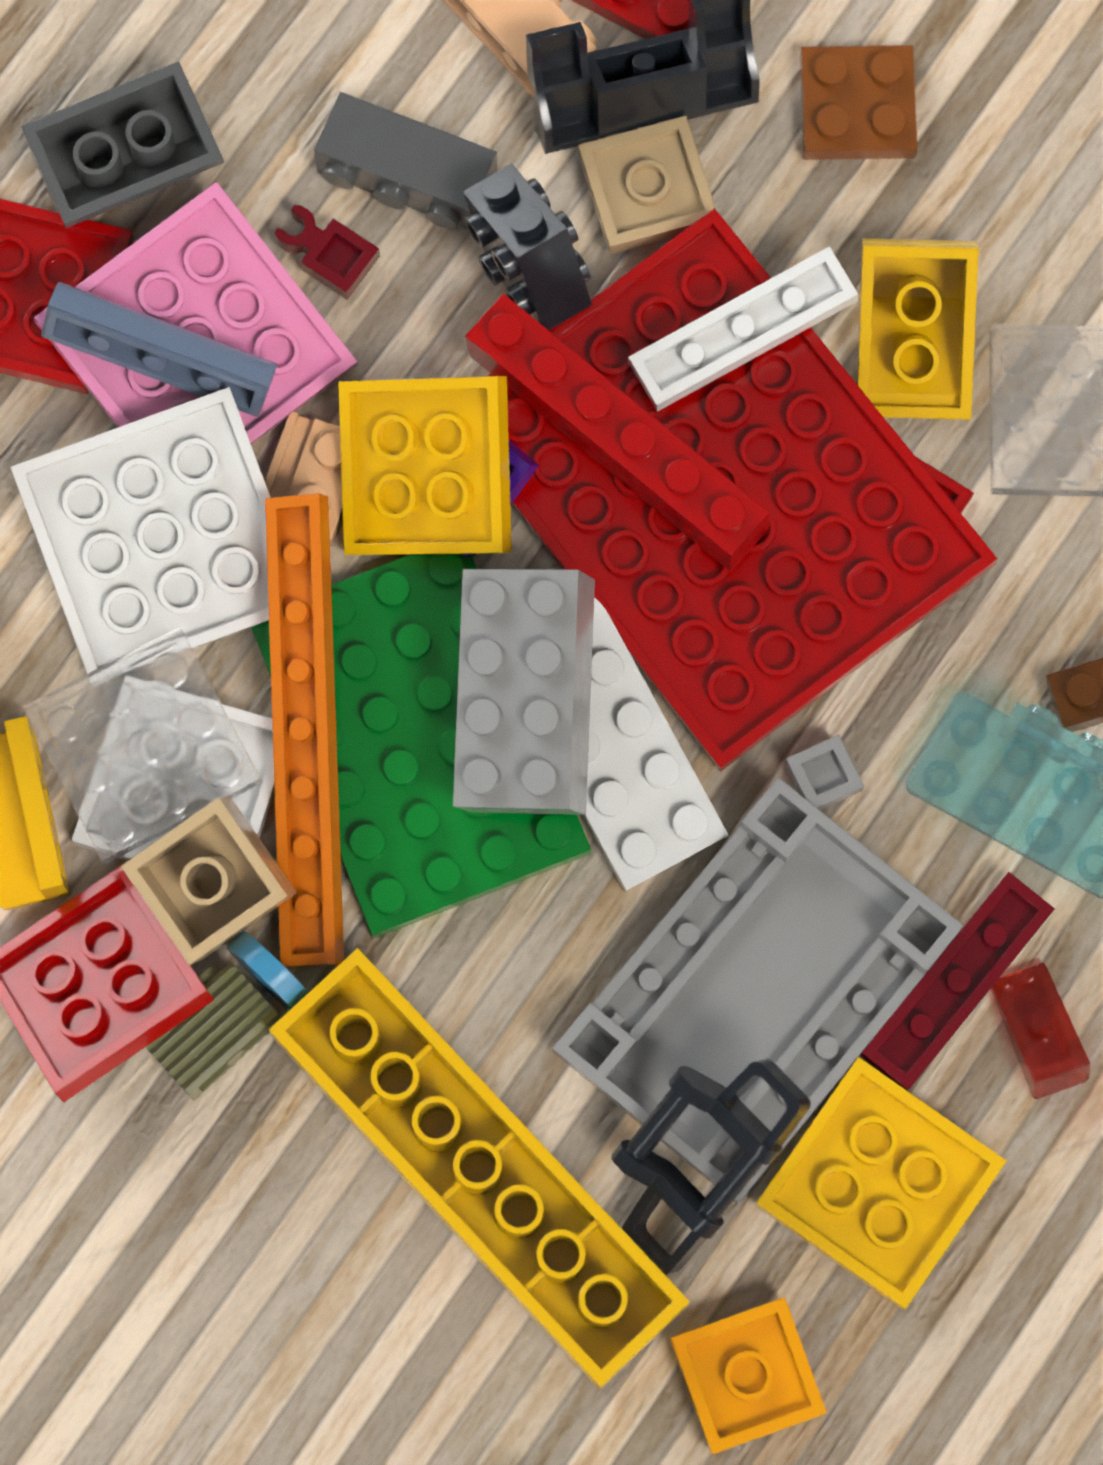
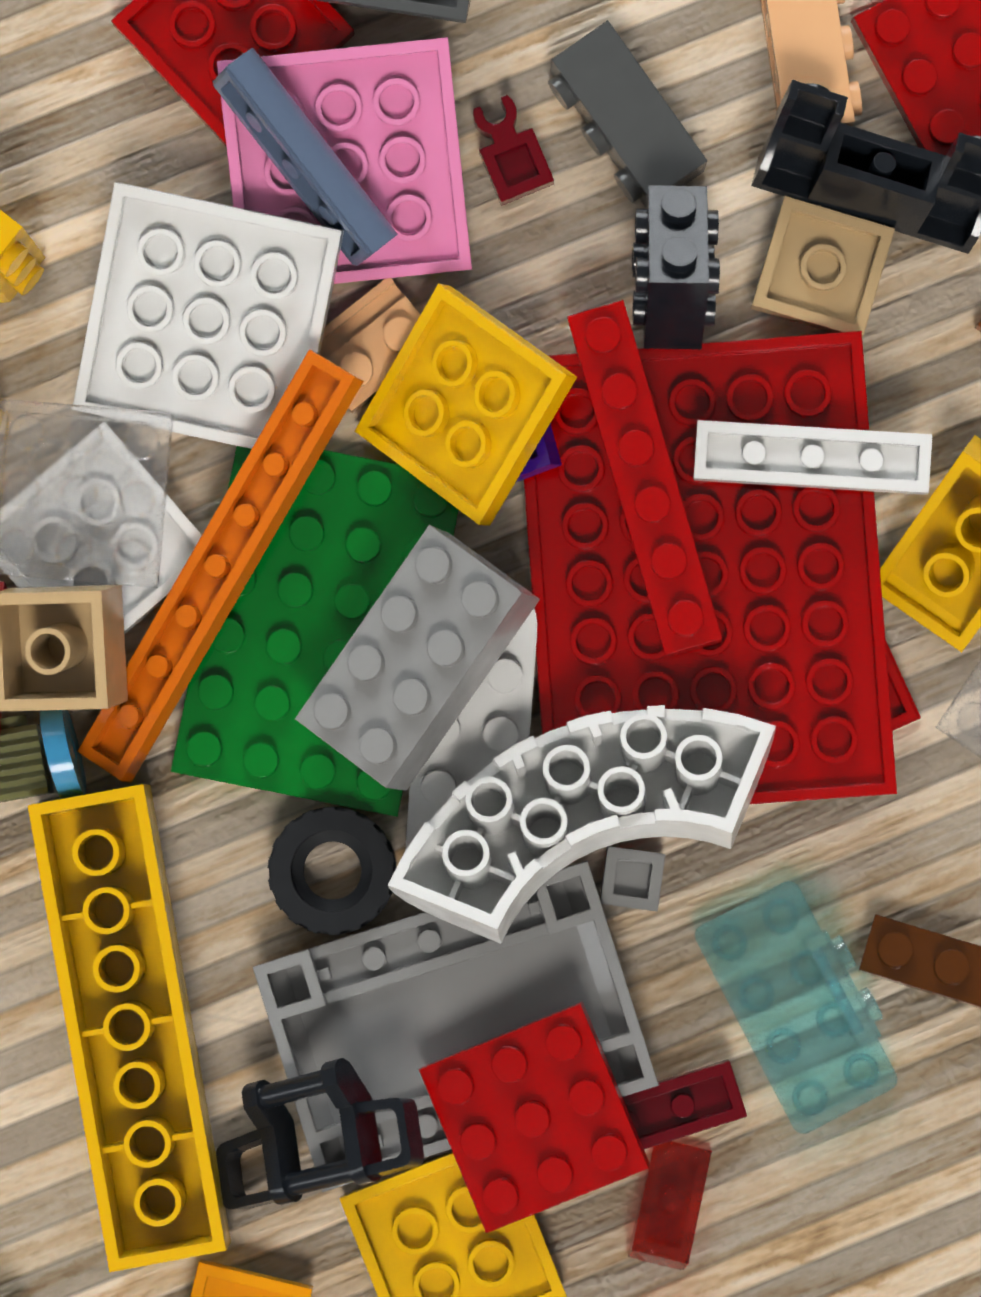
camera: 30 degrees right, 10 degrees up
none -> black tyre [267,807,397,935]
none -> white brick [388,705,776,944]
none -> red plate [419,1001,650,1233]

